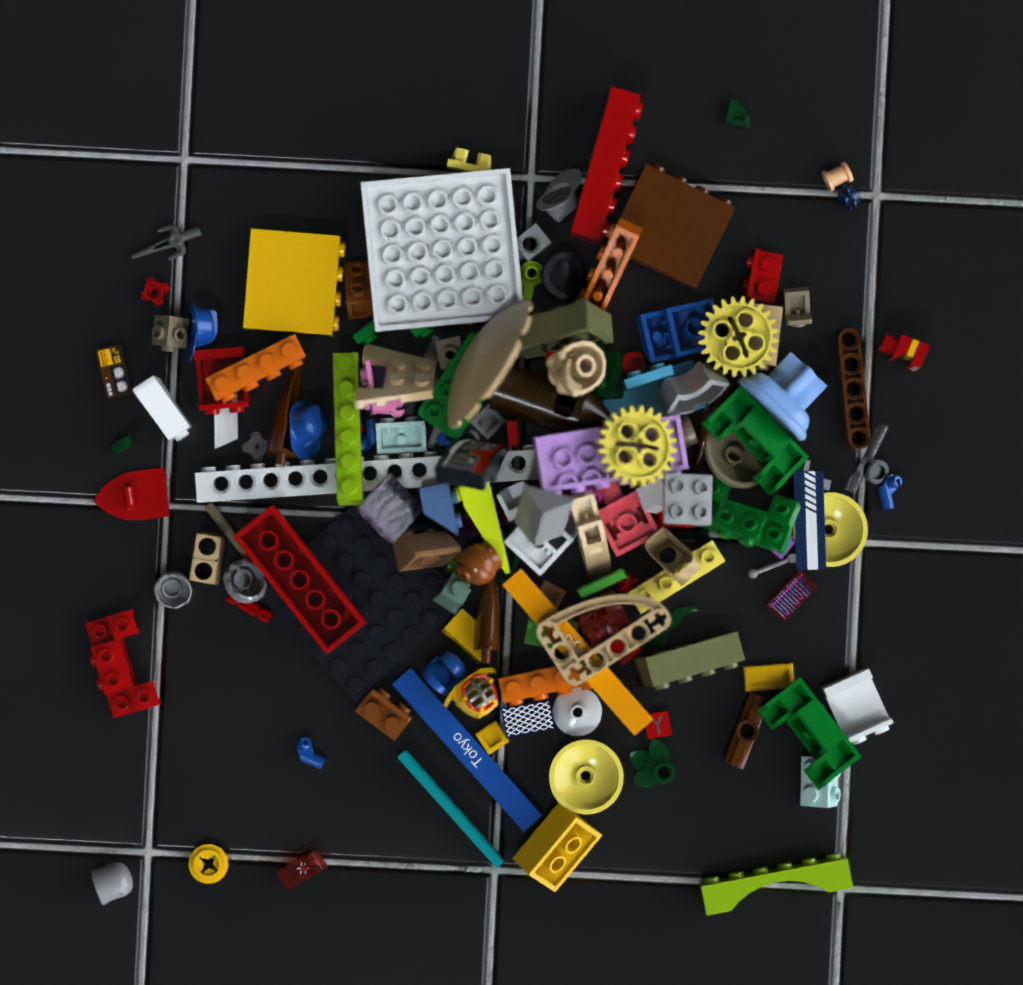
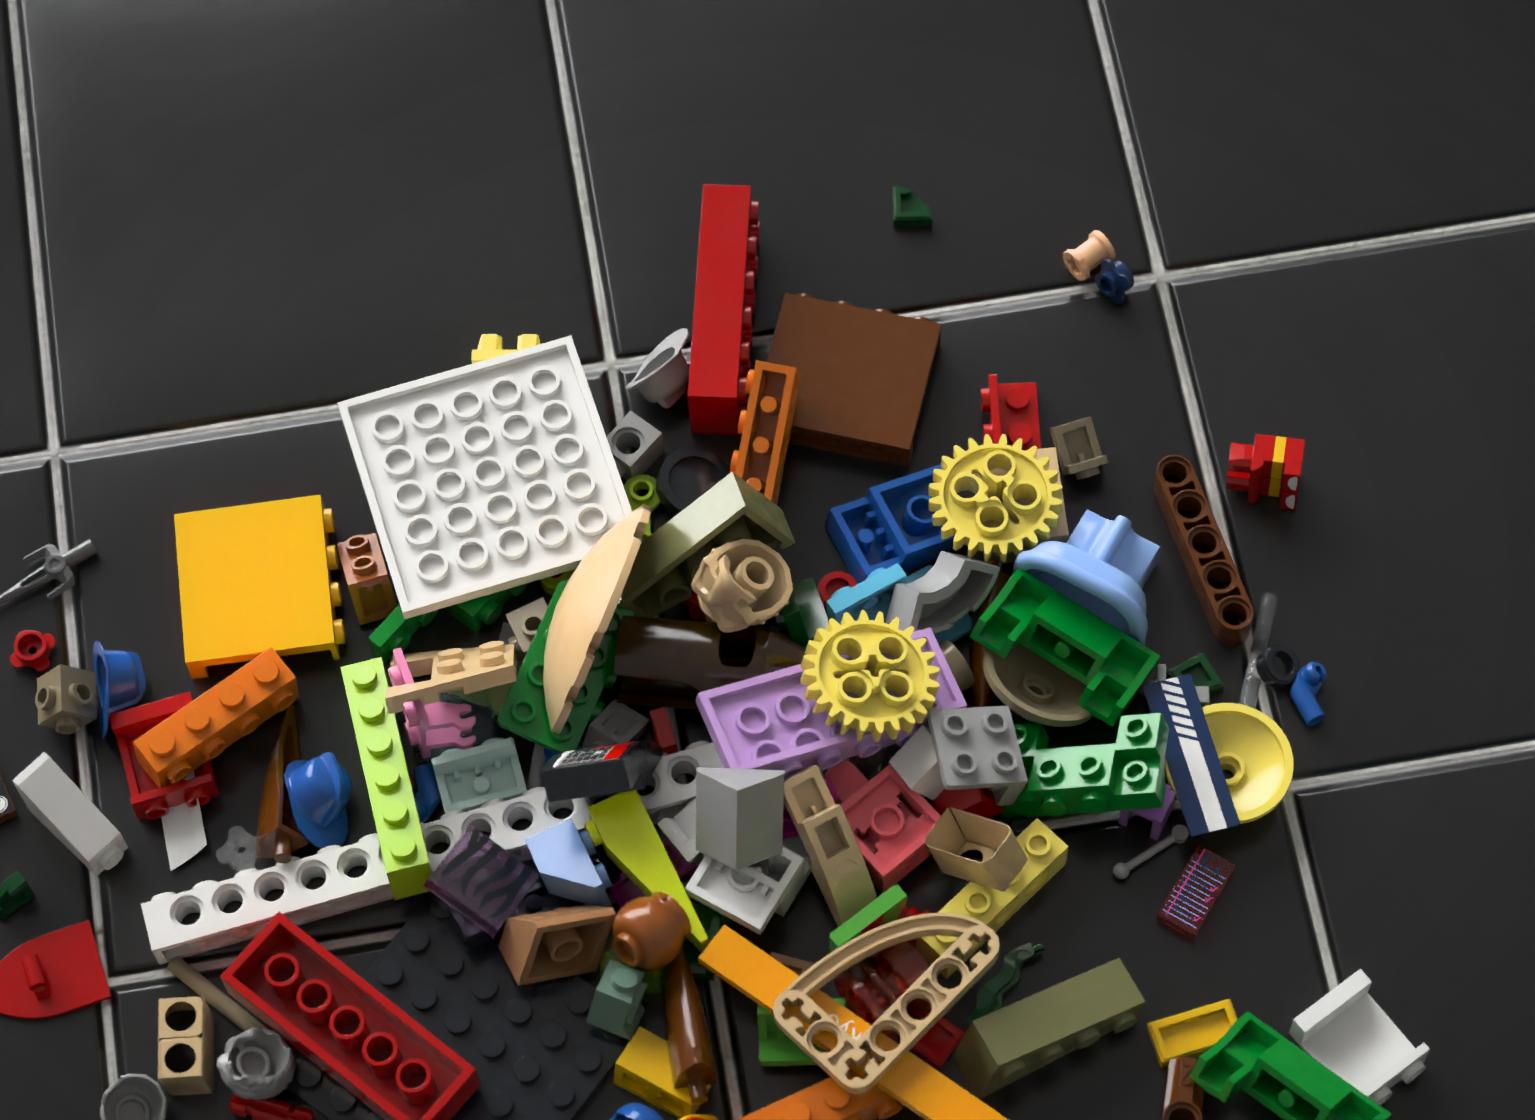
camera: 15 degrees left, 25 degrees down
none -> dark green tile [1166,652,1224,696]

